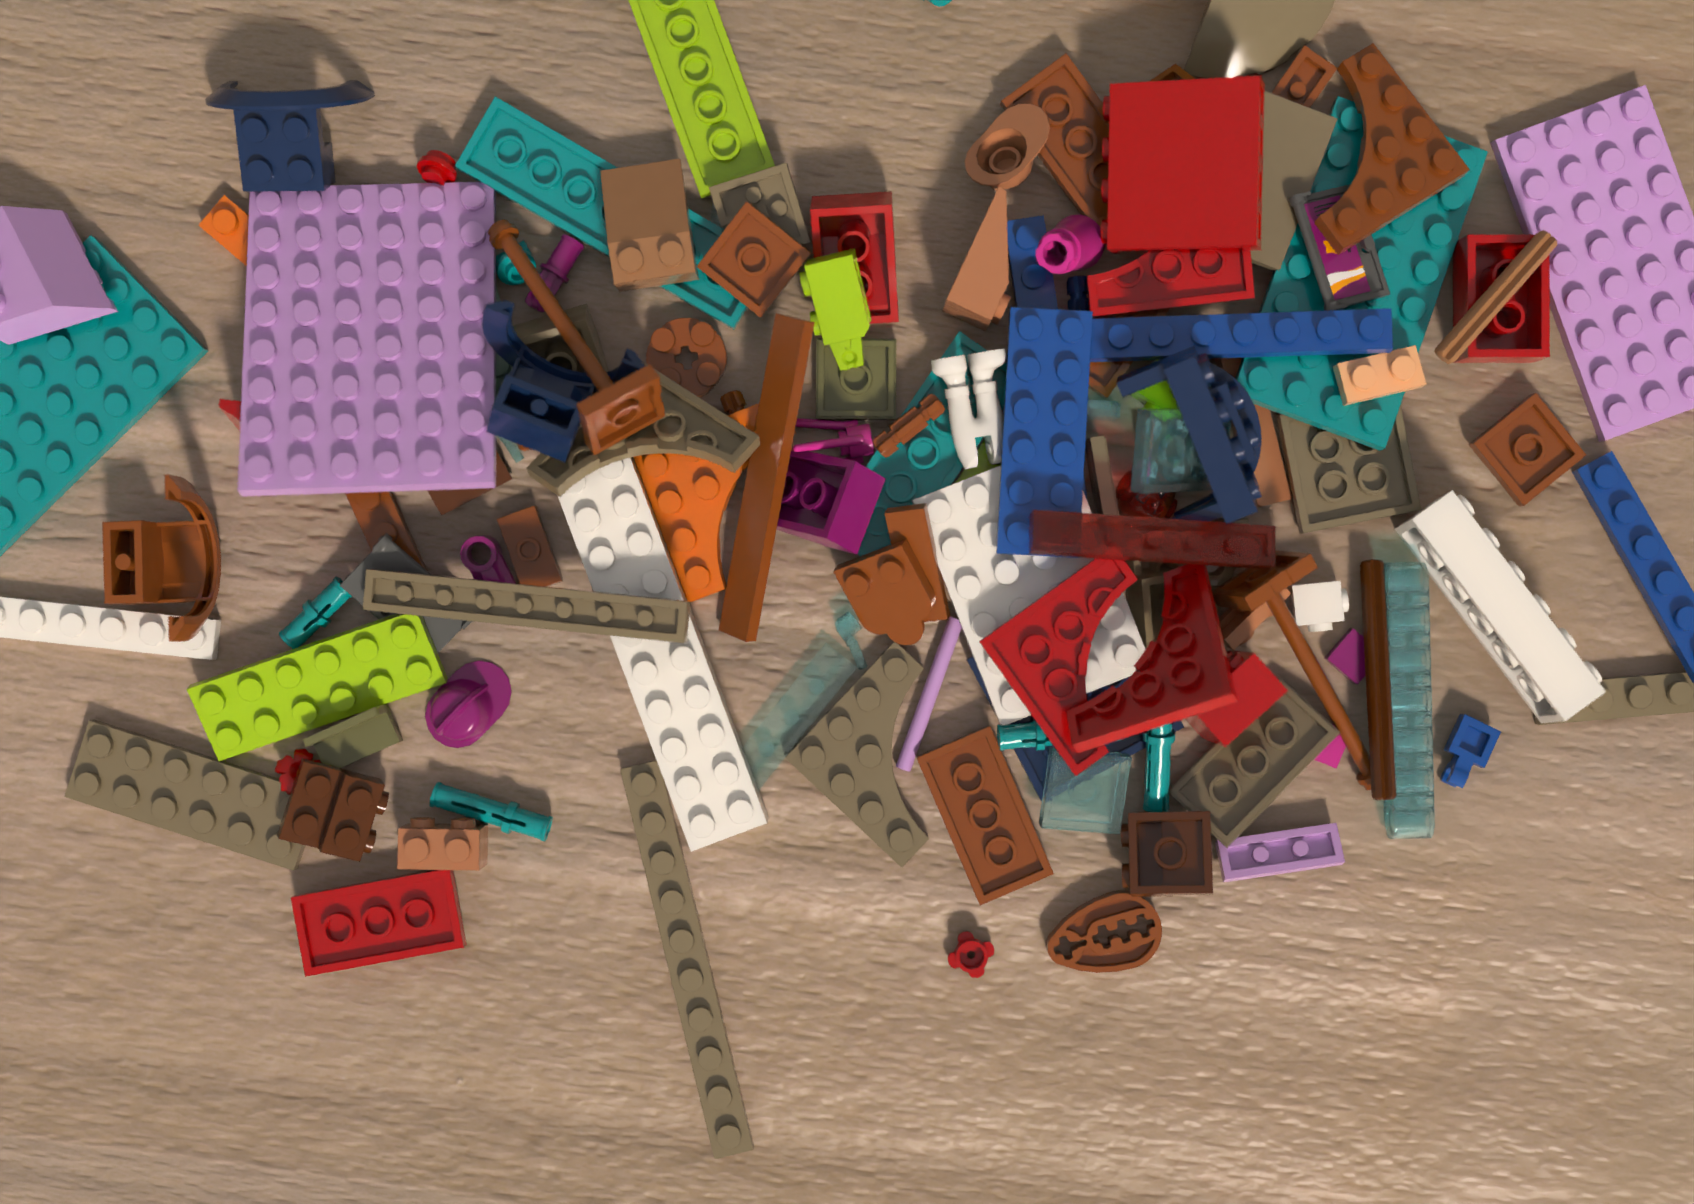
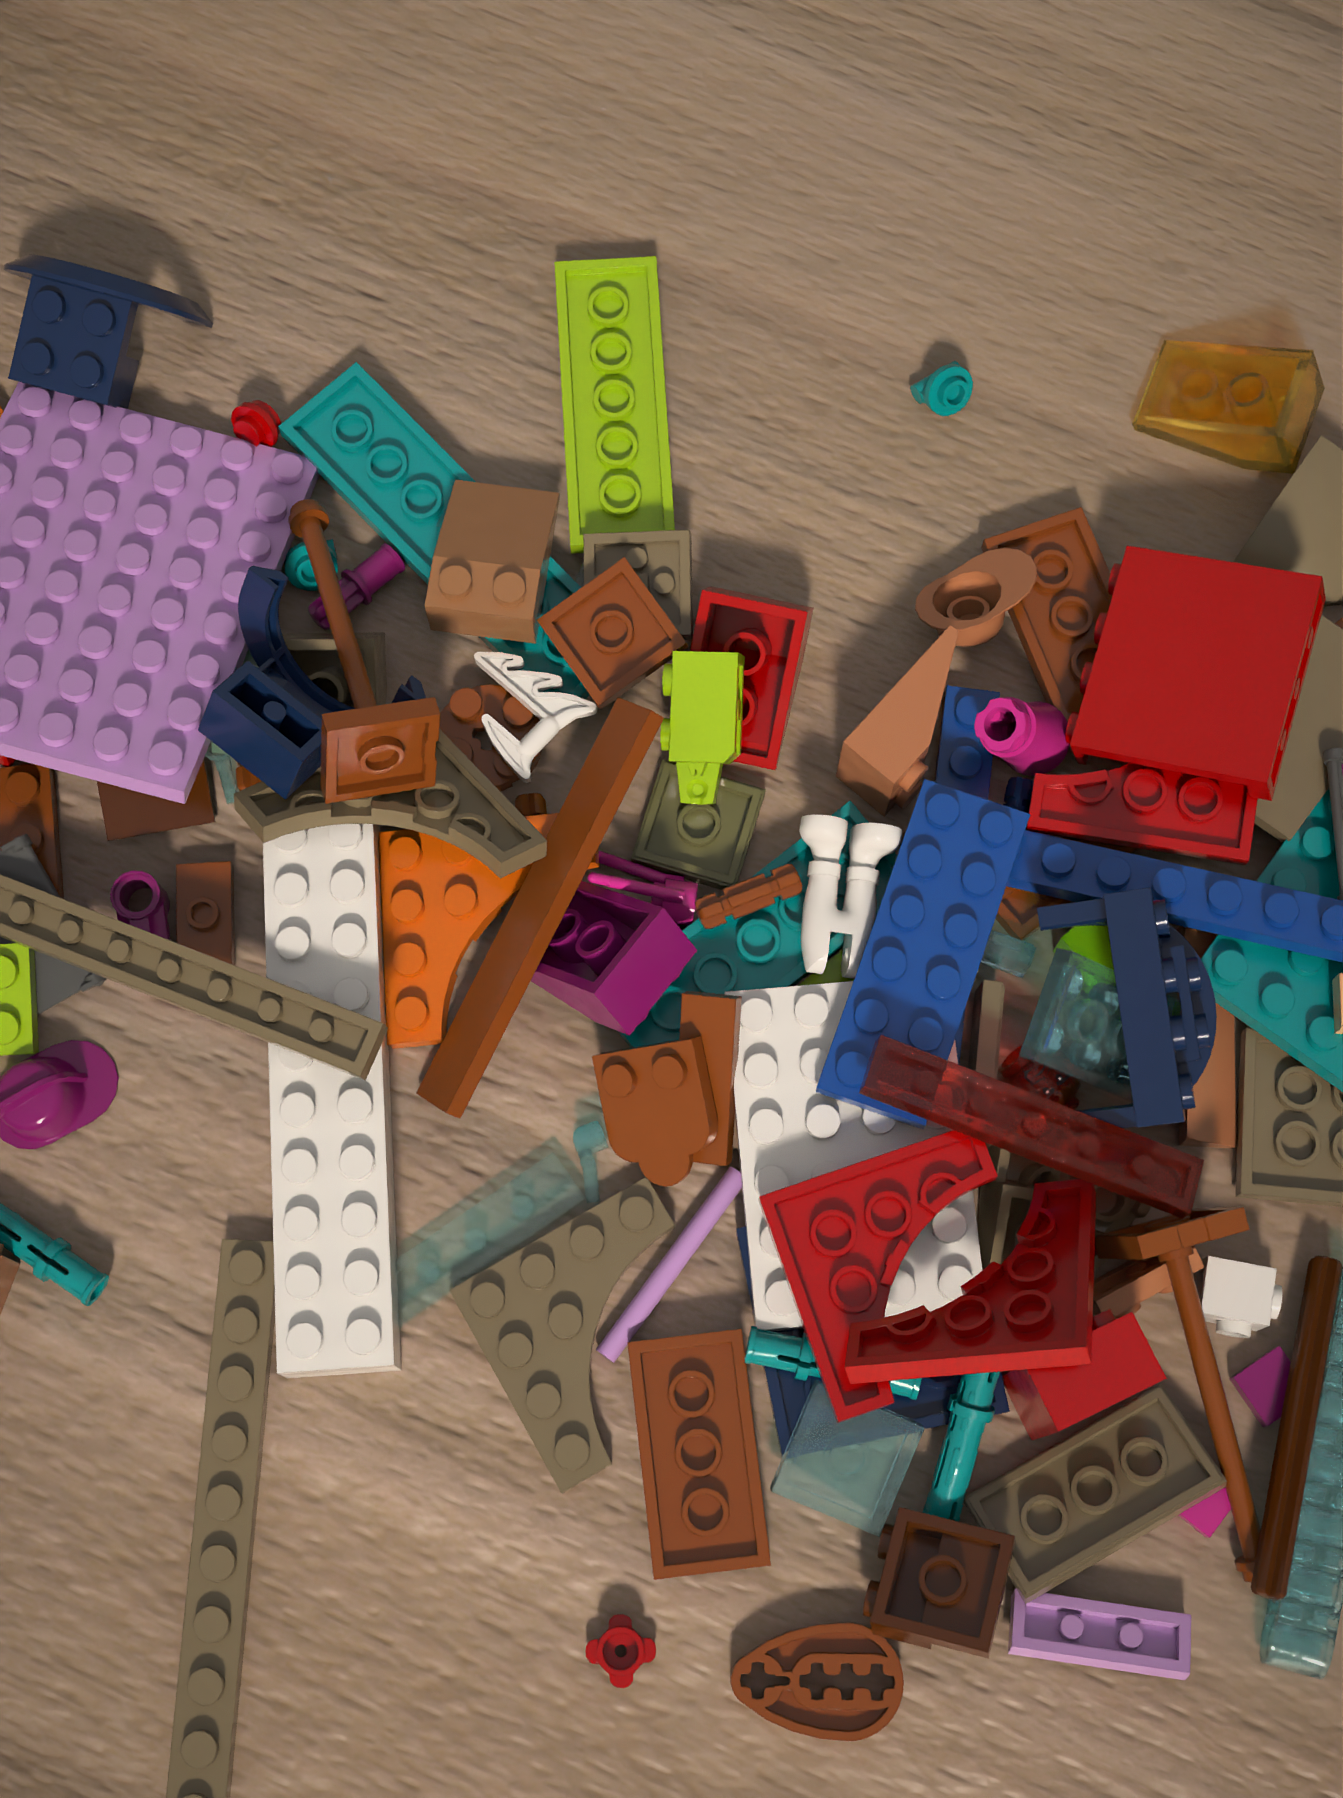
camera: 15 degrees right, 15 degrees down
none -> white piece [474,652,597,783]

